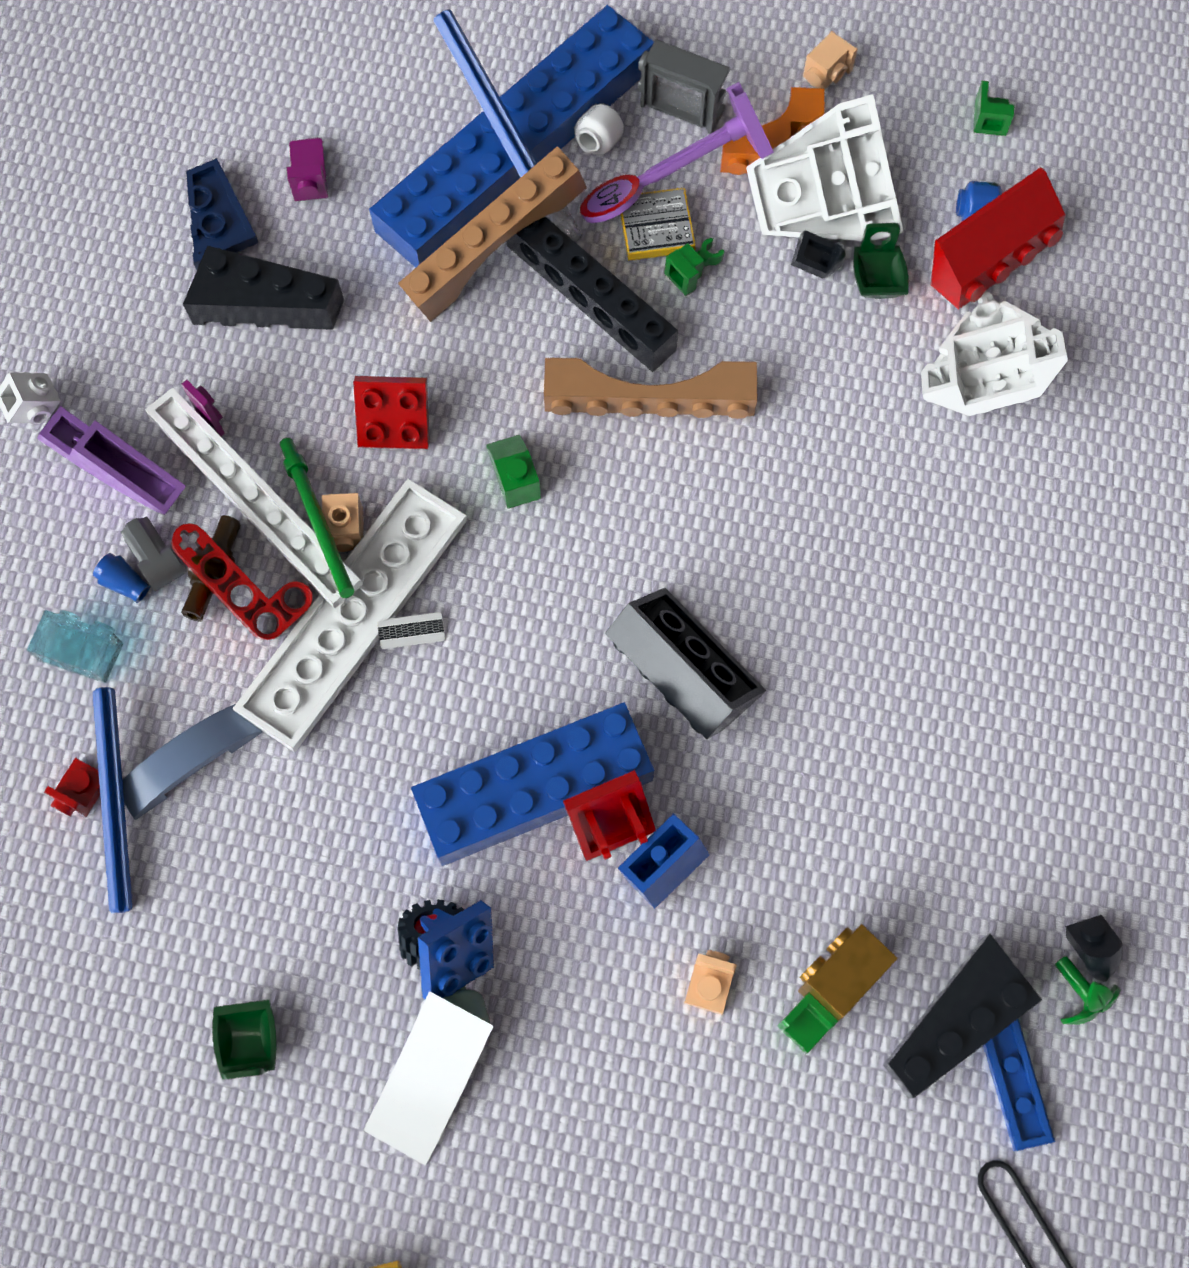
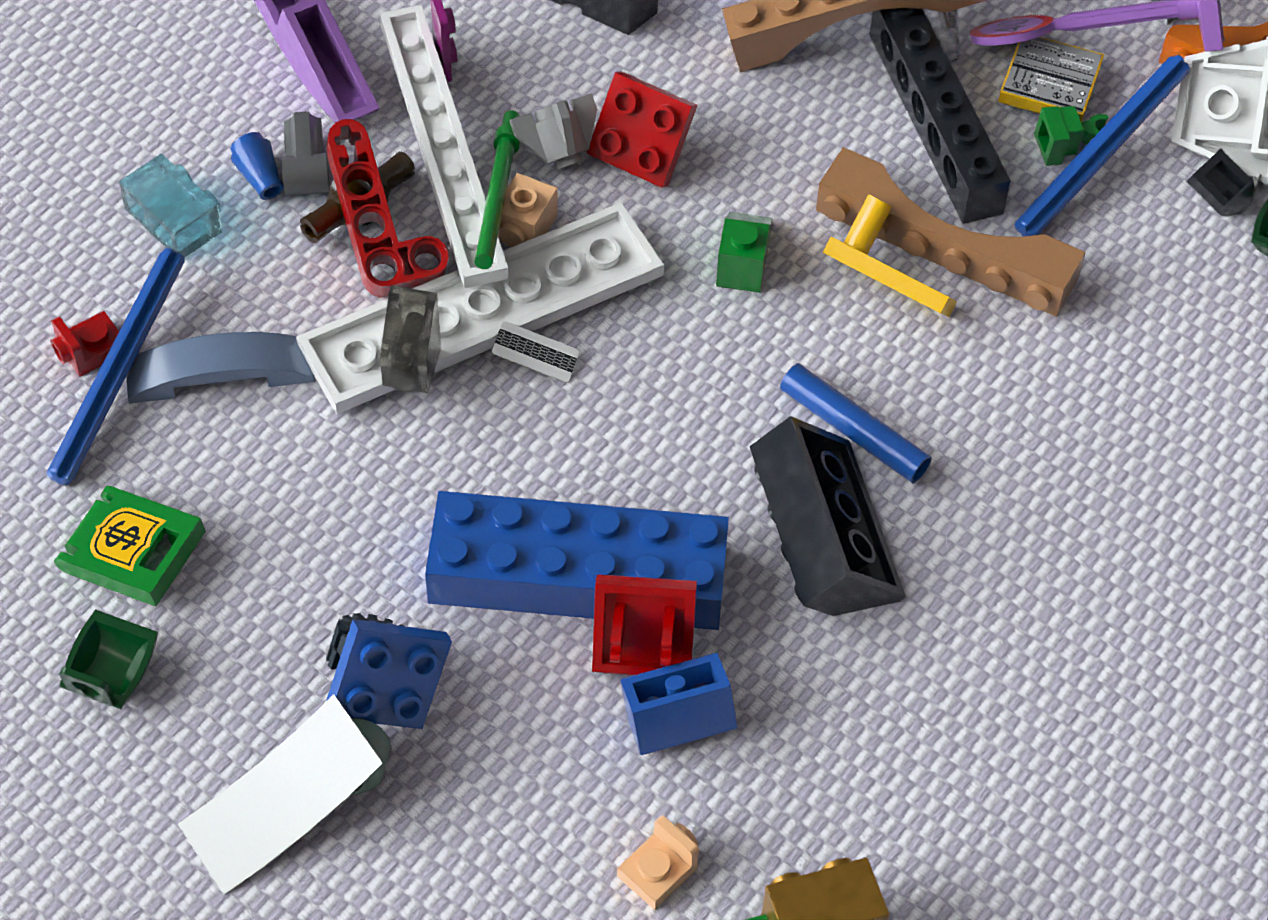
camera: 25 degrees right, 15 degrees down
none -> green container [54,485,206,607]
none -> clear smoke slope [380,285,441,393]
none -> light grey brick [509,93,597,169]
none -> blue piece [780,363,932,484]
none -> yellow piece [823,194,958,317]
none -> blue axle [1015,55,1190,237]

